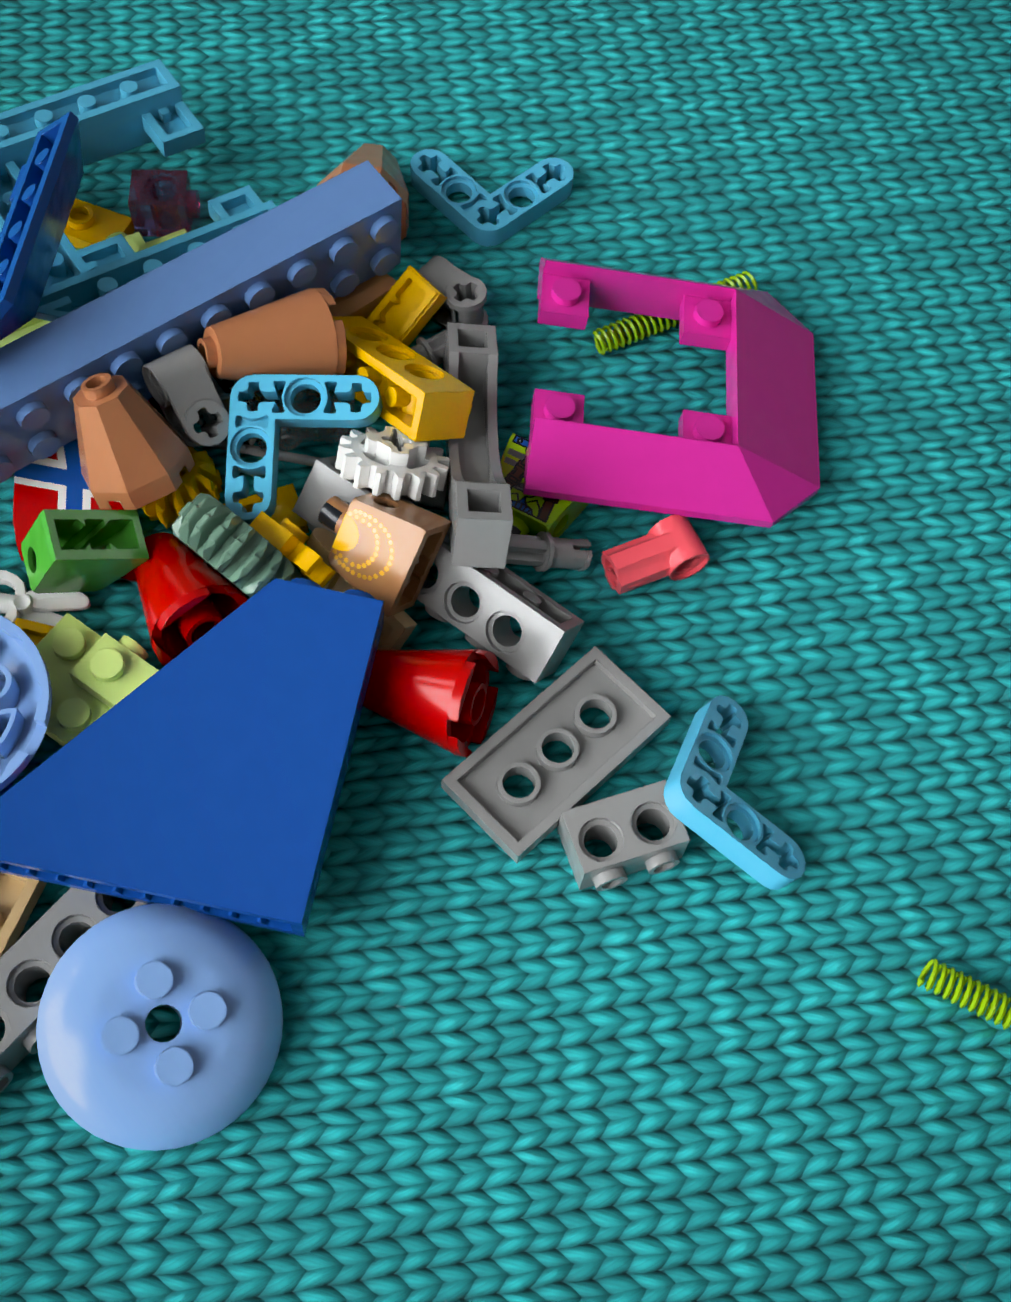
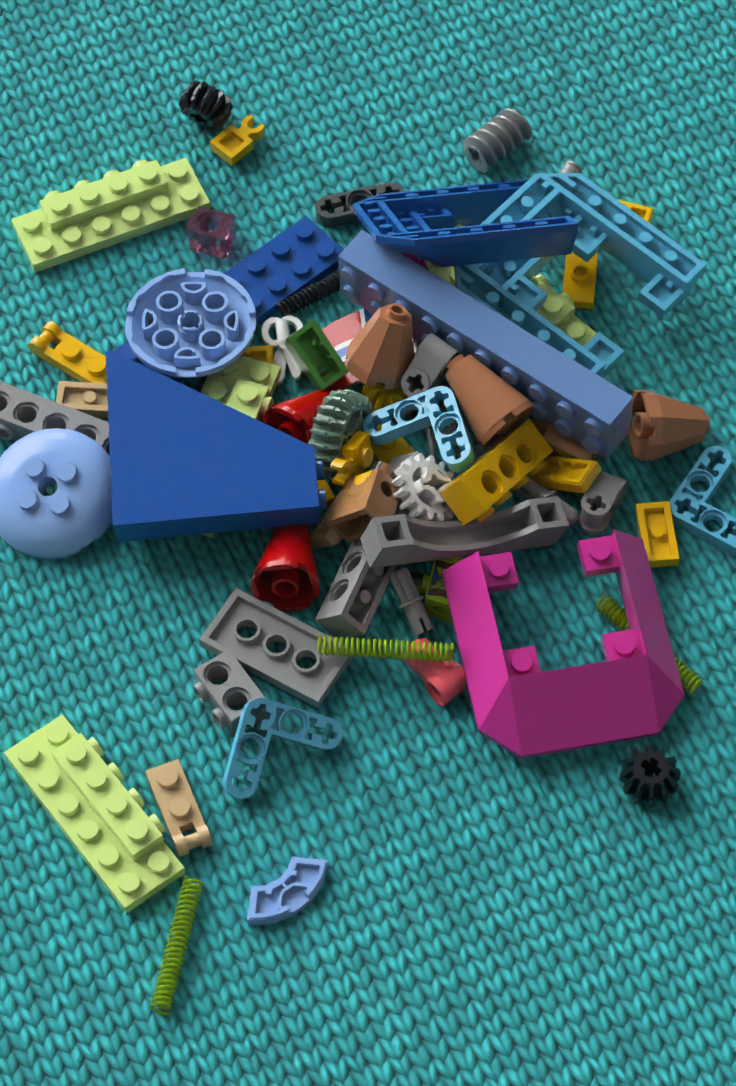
camera: 80 degrees right, 5 degrees down
brick [128,169,200,237] -> none
none -> yellowish green plate [4,714,186,914]
none -> tan plate [145,759,213,857]
none -> light blue tile [247,857,328,925]
none -> lime piece [317,635,454,663]
none -> black gear [619,744,681,808]
none -> yellow plate [635,501,680,568]

